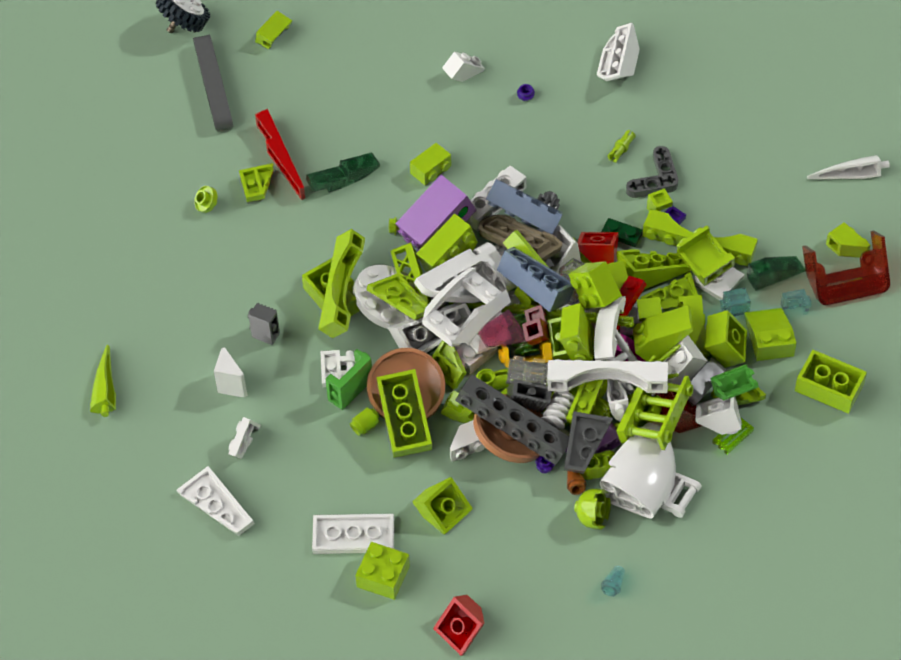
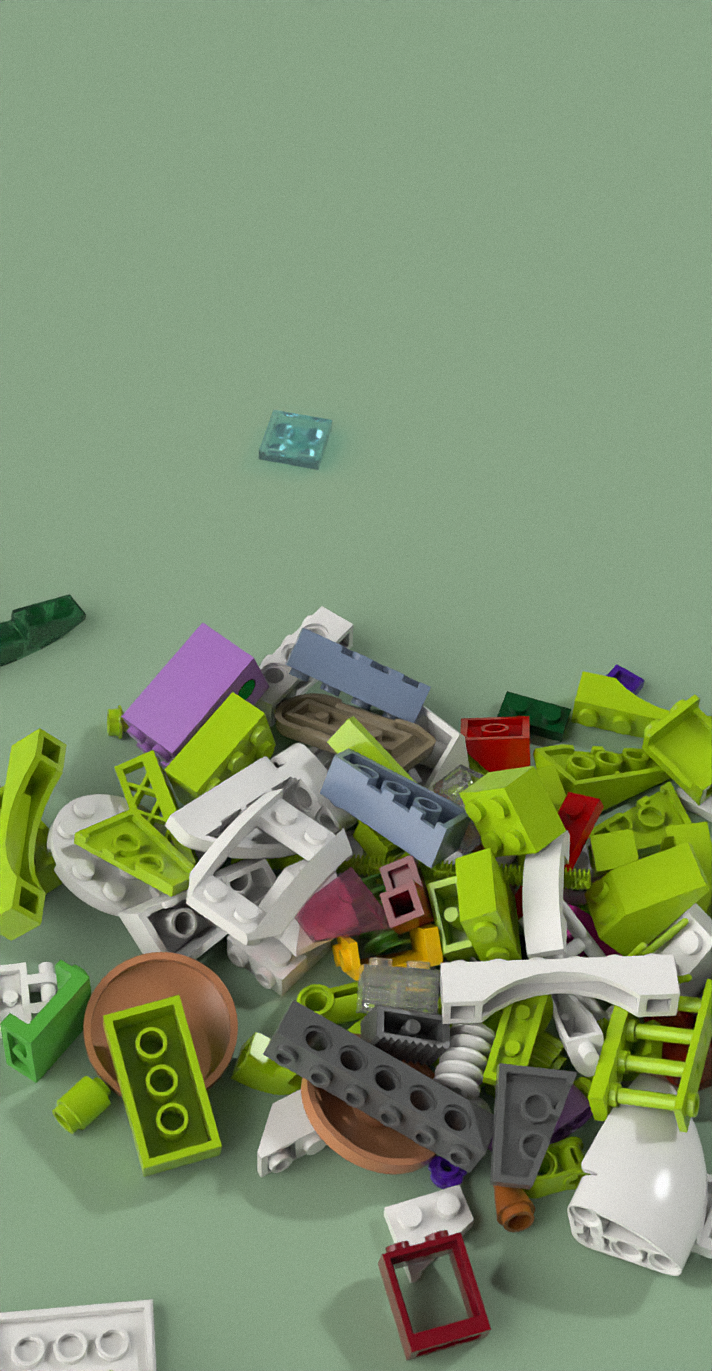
camera: 10 degrees left, 5 degrees down
lime brick [410,143,452,185] -> none
lime slope [412,477,473,534] -> none
lime wing [432,340,466,389] -> none
white slope [442,52,485,82] -> none
dark purple plate [517,84,535,101] -> none
dark grey gear [538,191,560,210] -> none
lime cylinder [574,489,611,530] -> none
white wedge [597,23,640,81] -> none
lime pin [607,130,636,163] -> none
dark grey beam [626,146,678,198] -> none
lime panel [647,188,673,211] -> none
none -> clear light blue plate [259,409,332,470]
none -> dark red window [378,1230,492,1361]
none -> white wing [384,1185,474,1283]

